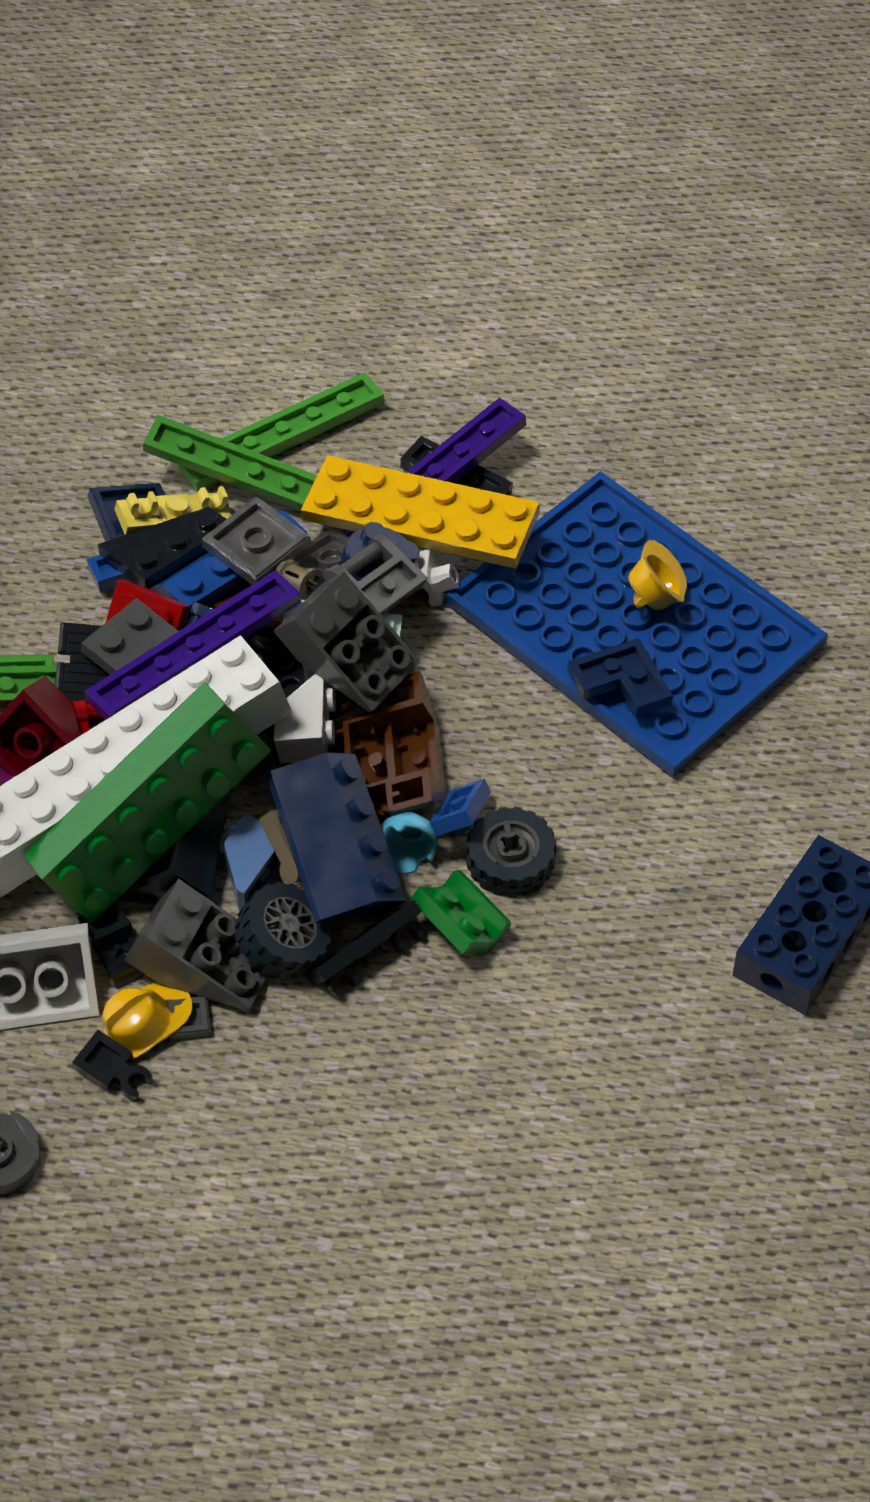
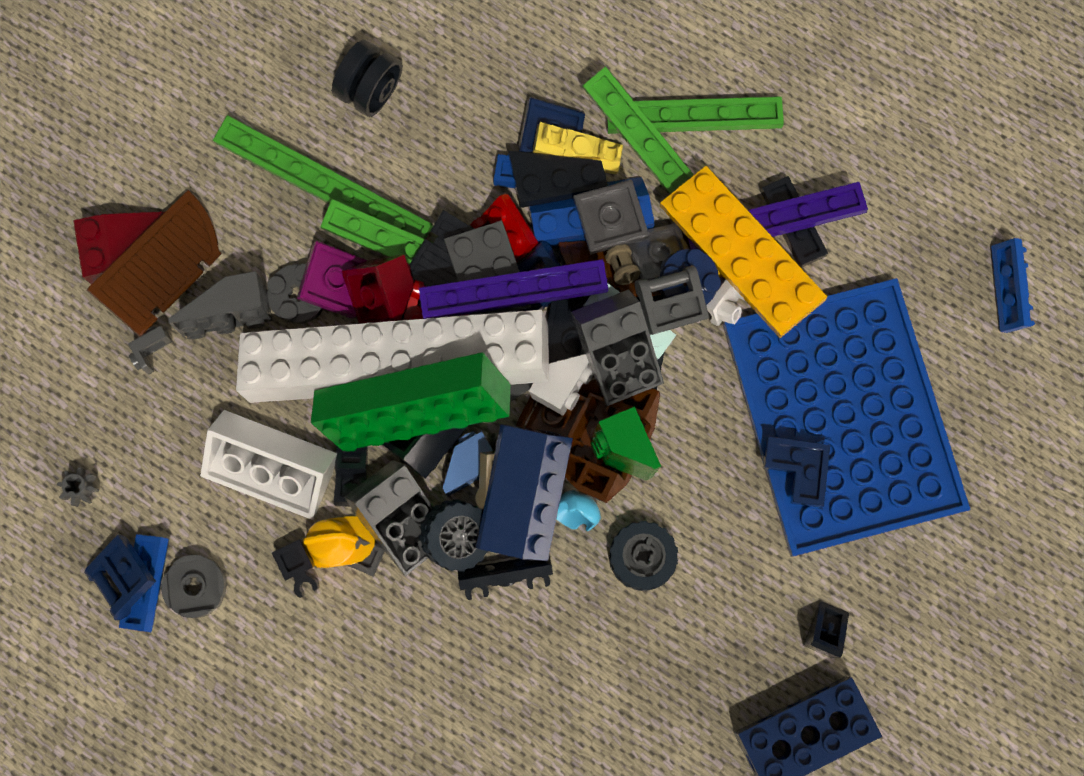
camera: 30 degrees right, 25 degrees up
green bracket [410,870,511,954] -> none
blue plate [430,778,491,837] -> none
yellow piece [628,540,687,611] -> none
none -> green slope [590,406,661,480]
none -> black slope [803,601,849,658]
none -> blue plate [991,238,1035,333]

